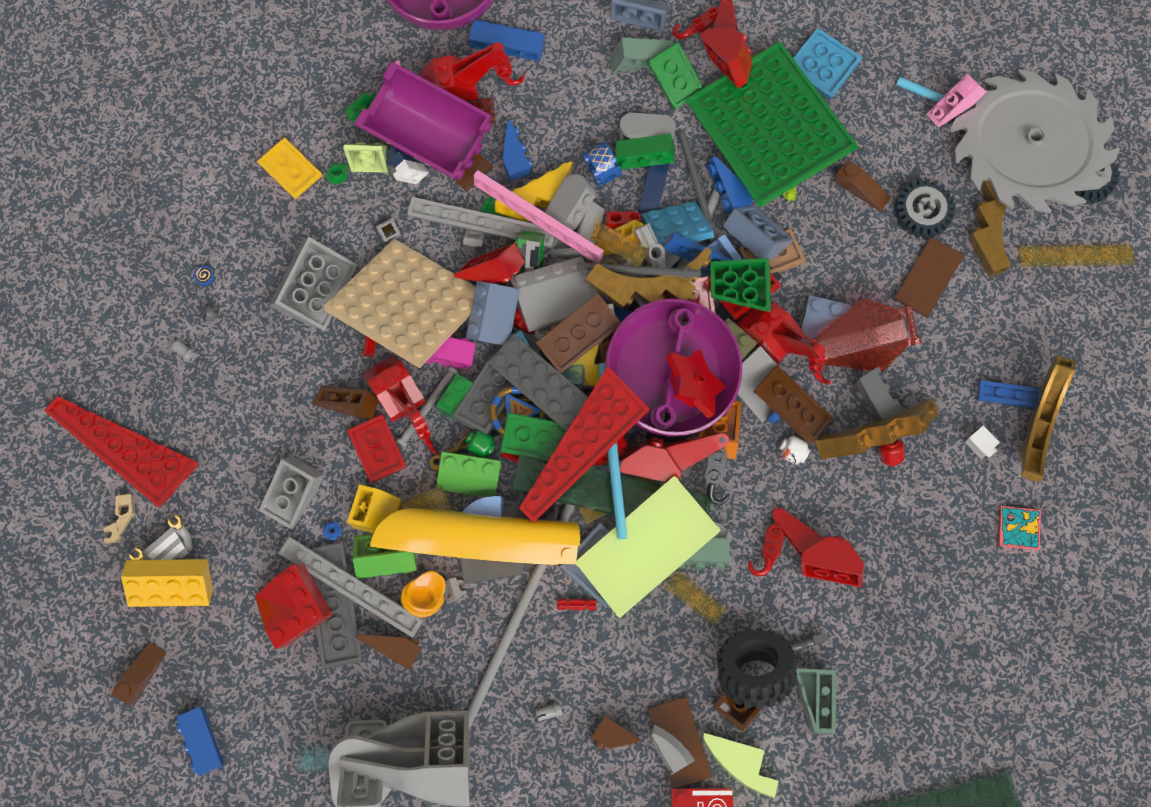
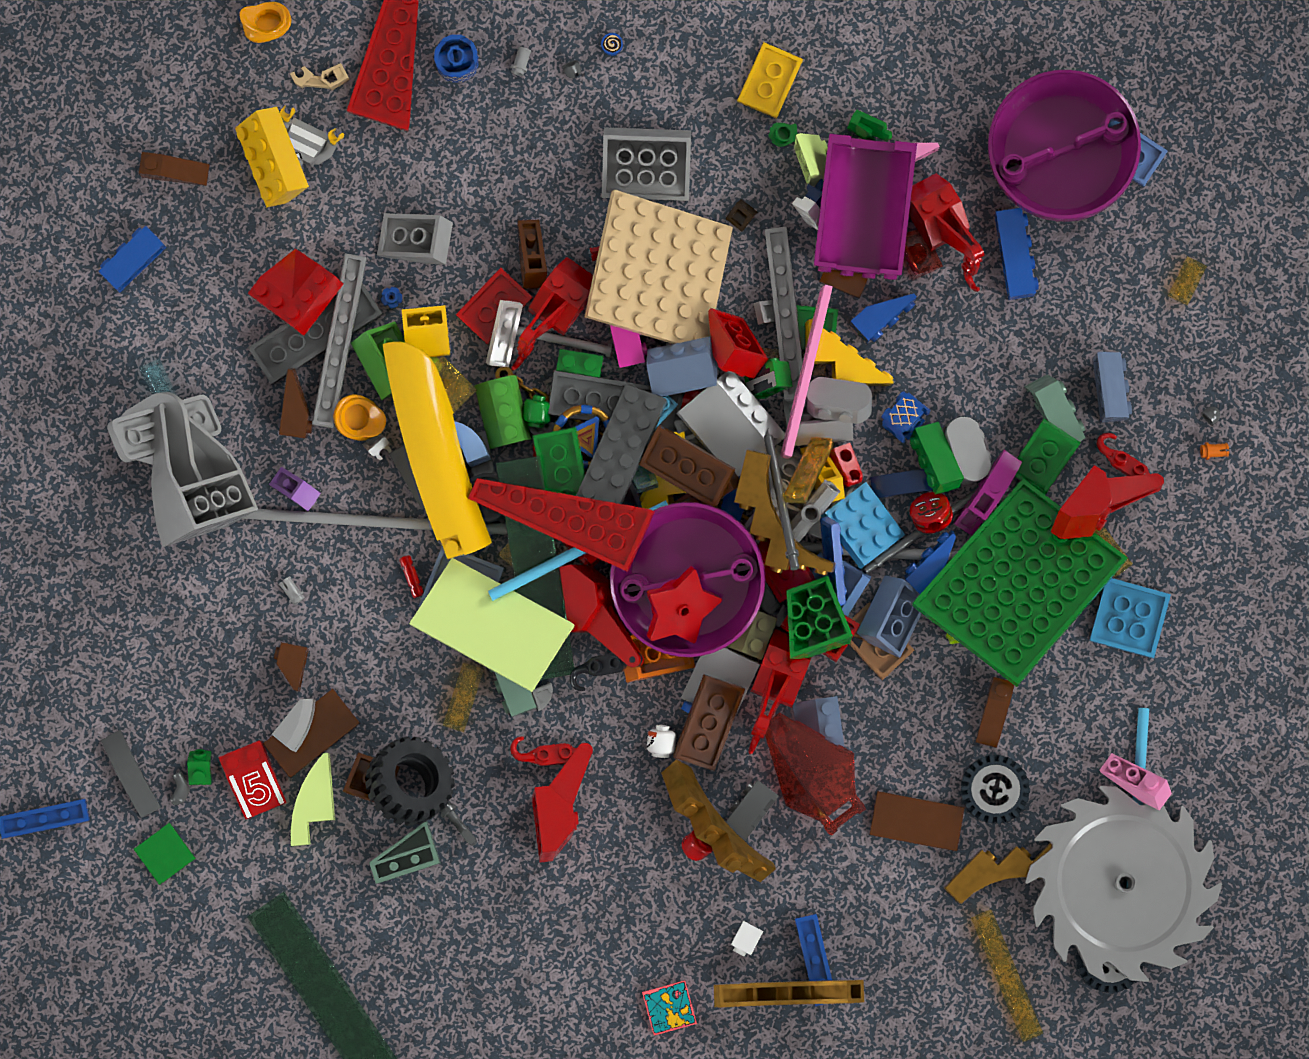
camera: 70 degrees right, 10 degrees up
none -> light orange piece [240,2,291,43]
none -> medium lavender slope [269,467,321,511]
none -> blue brick [434,35,479,82]
none -> white plate [486,300,523,367]
none -> red head [909,492,953,534]
none -> magenta slope [953,449,1022,536]

